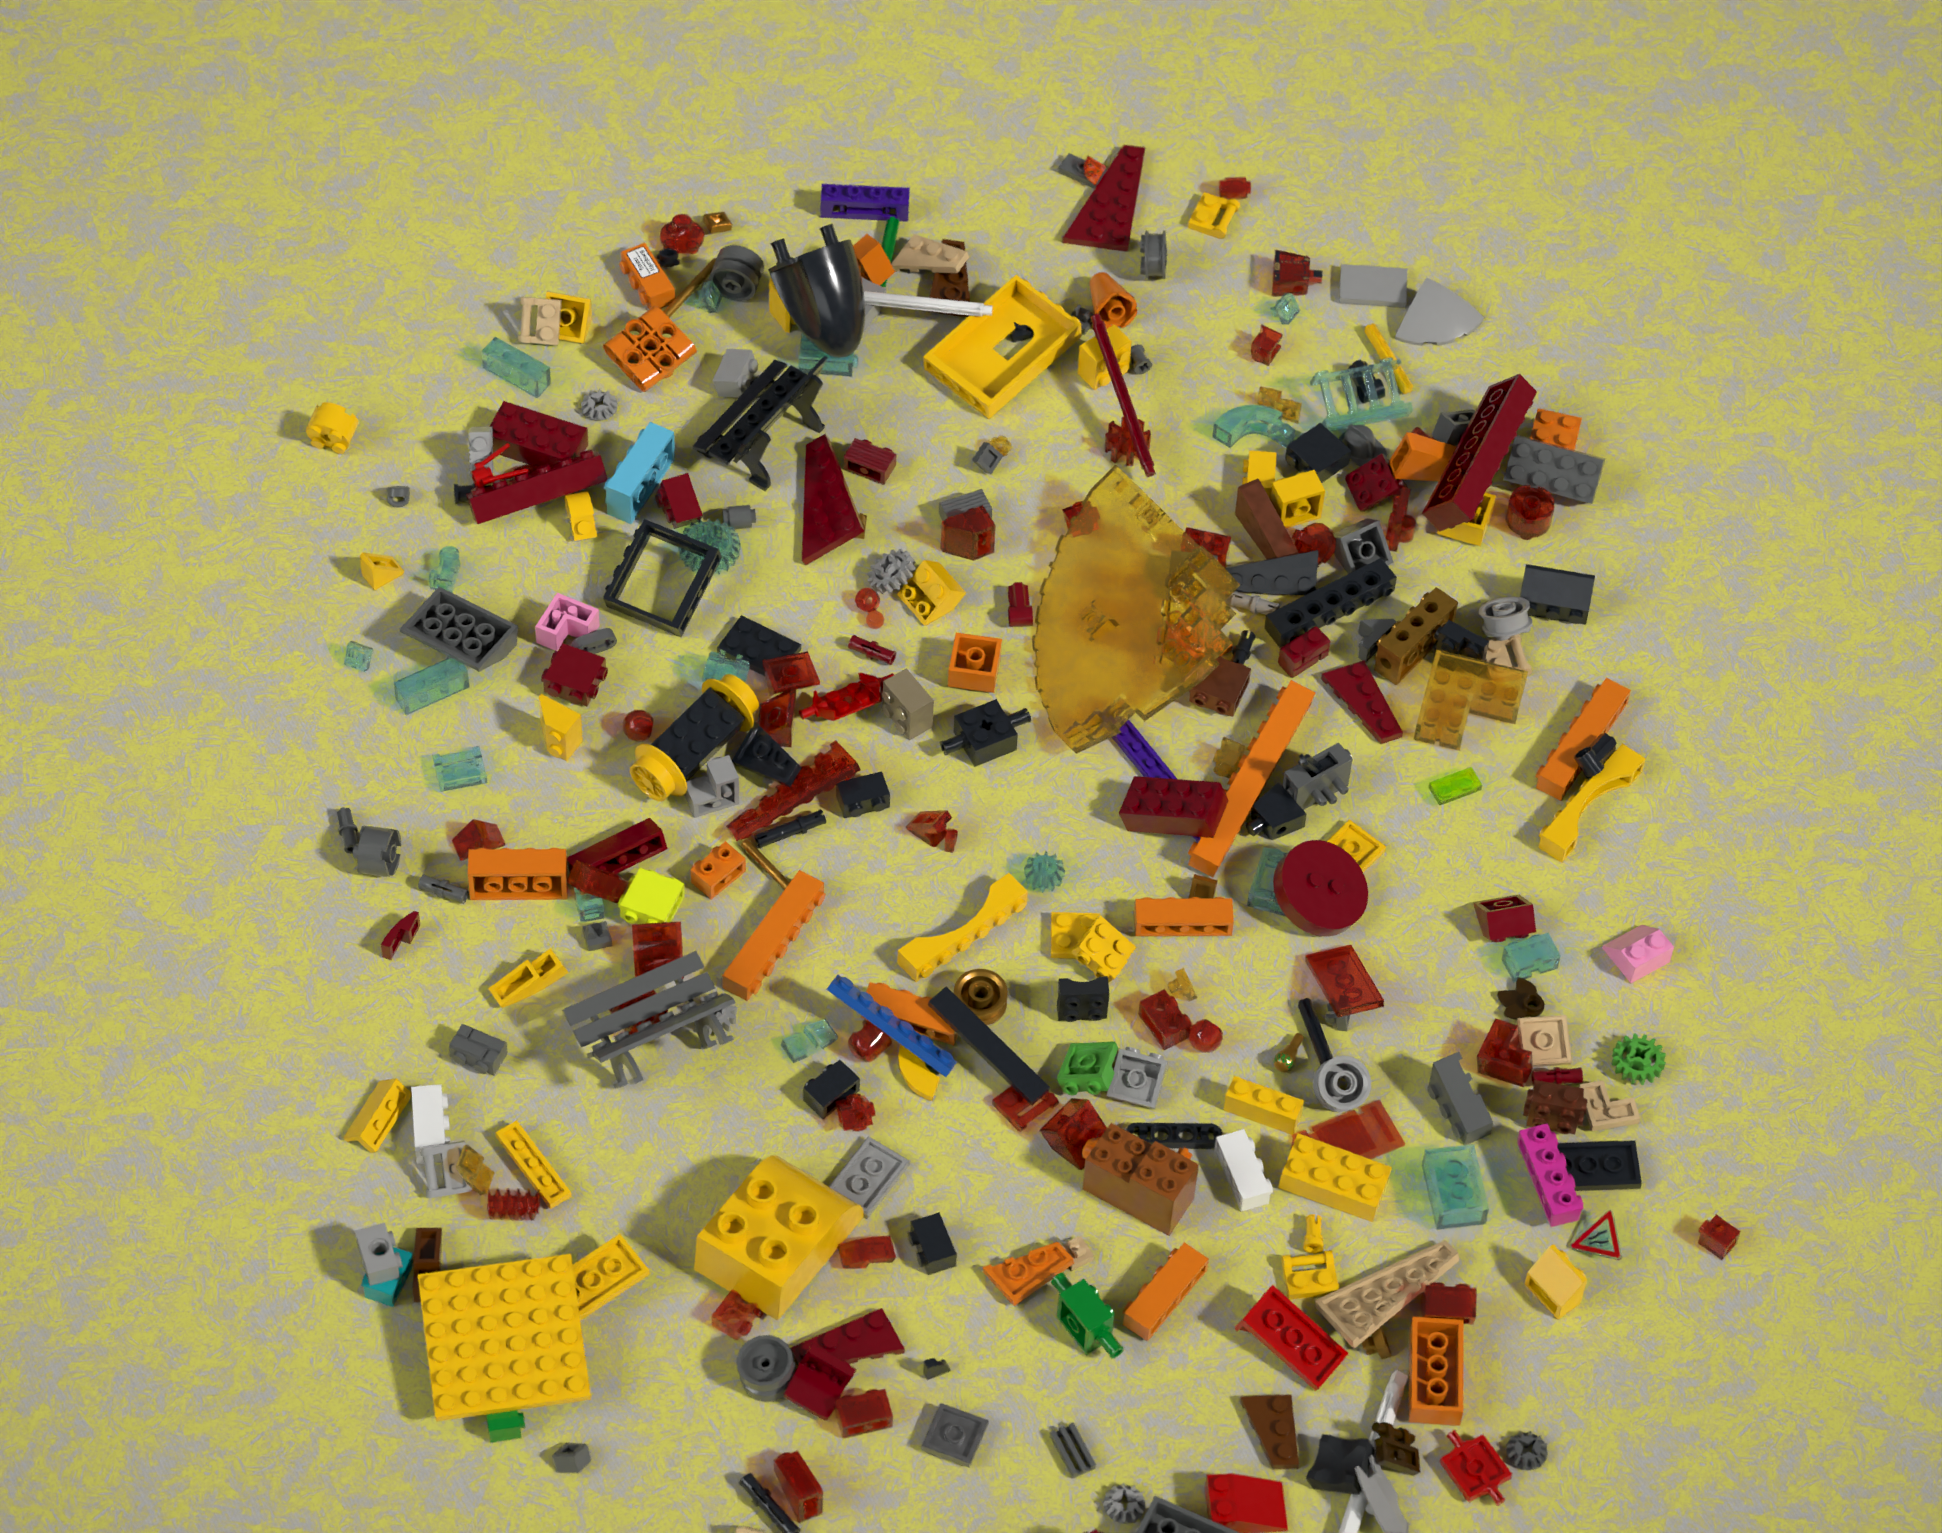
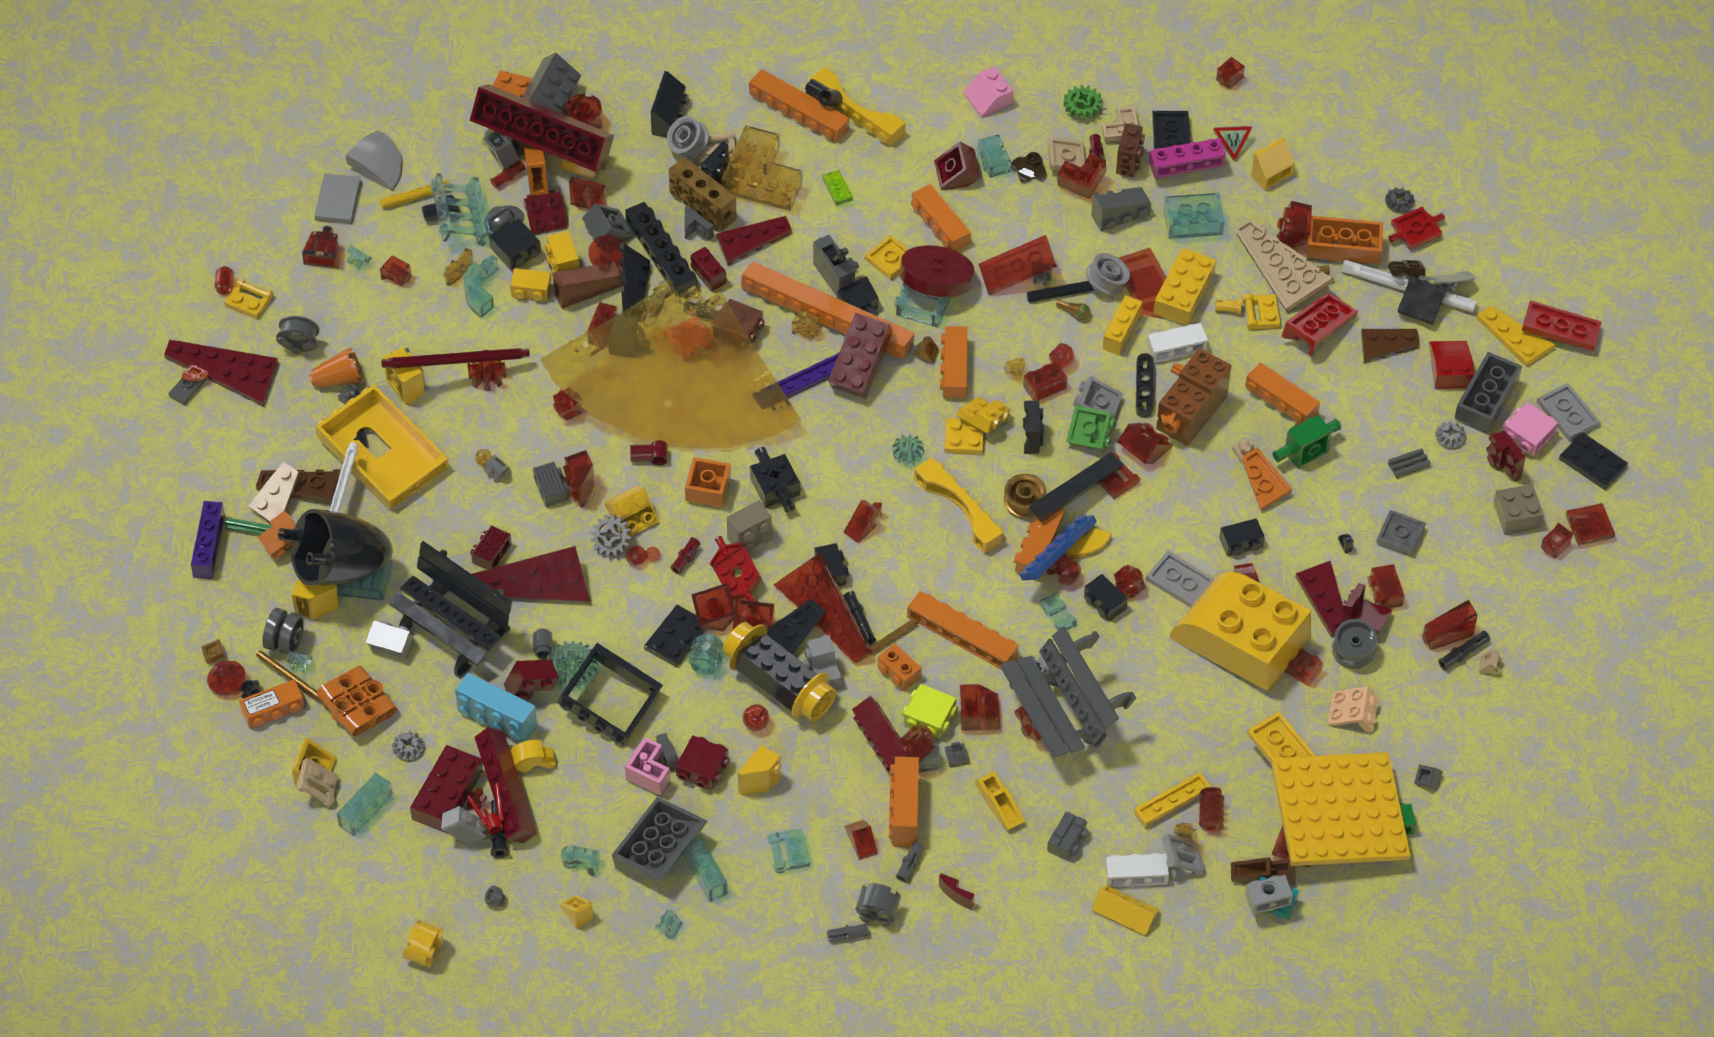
camera: 85 degrees left, 0 degrees up
none -> orange brick [911,184,971,251]
none -> light nougat bracket [1328,686,1379,733]

